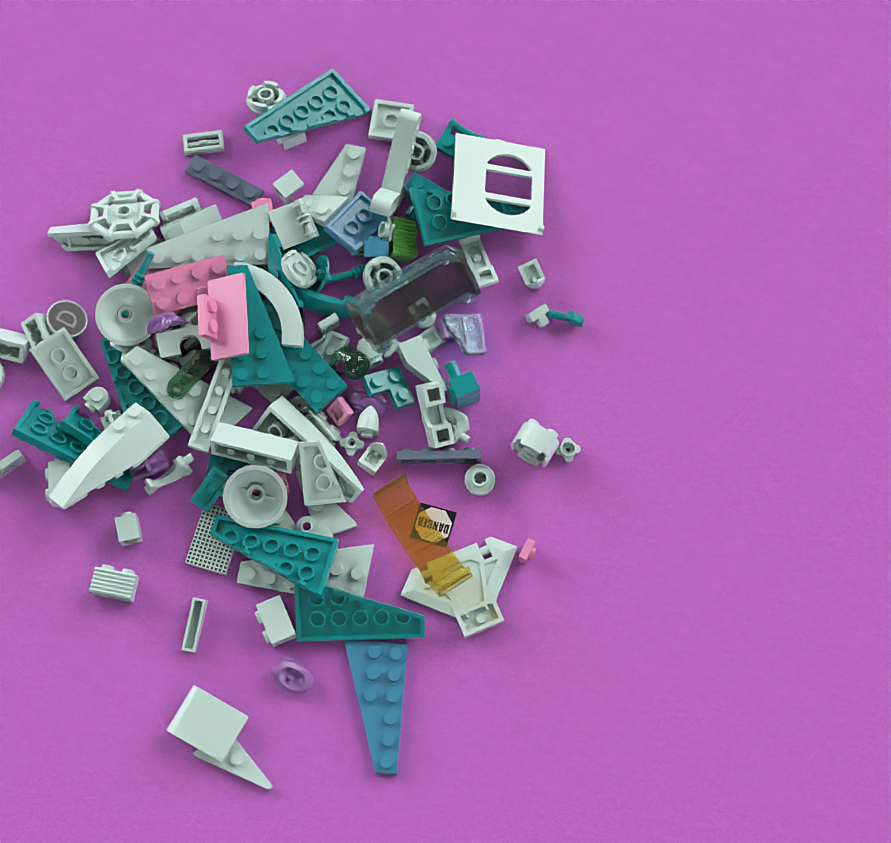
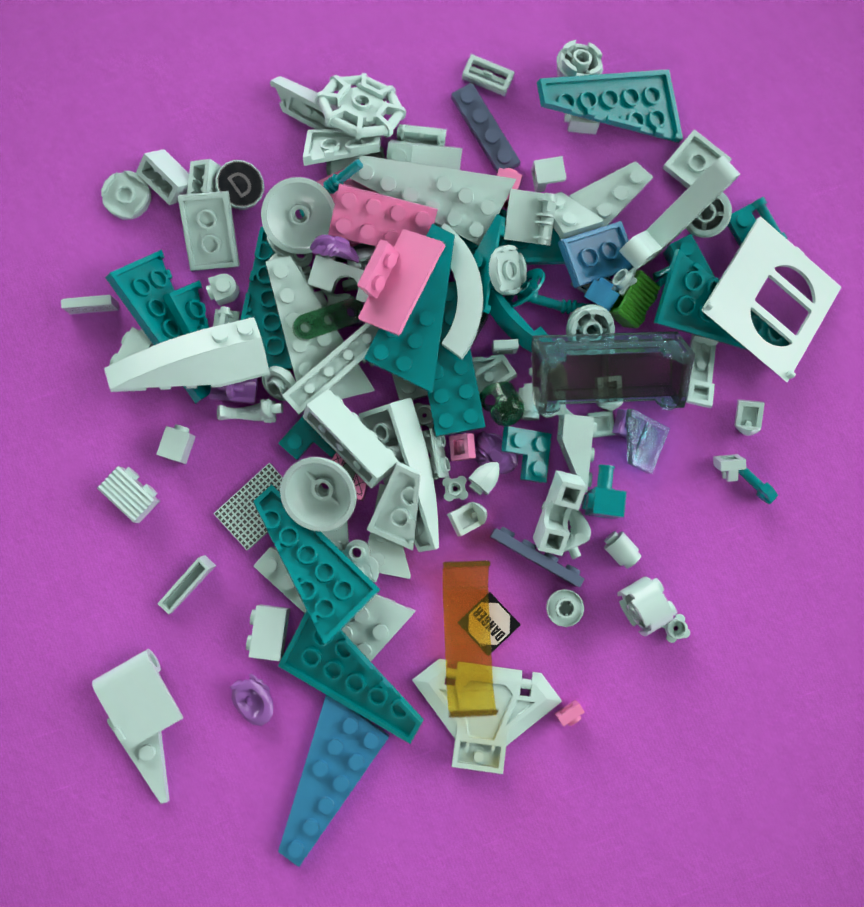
camera: 25 degrees right, 10 degrees up
teal plate [190,466,230,513] -> none
none -> light aqua plate [262,366,296,401]
none -> light aqua brick [604,531,641,569]

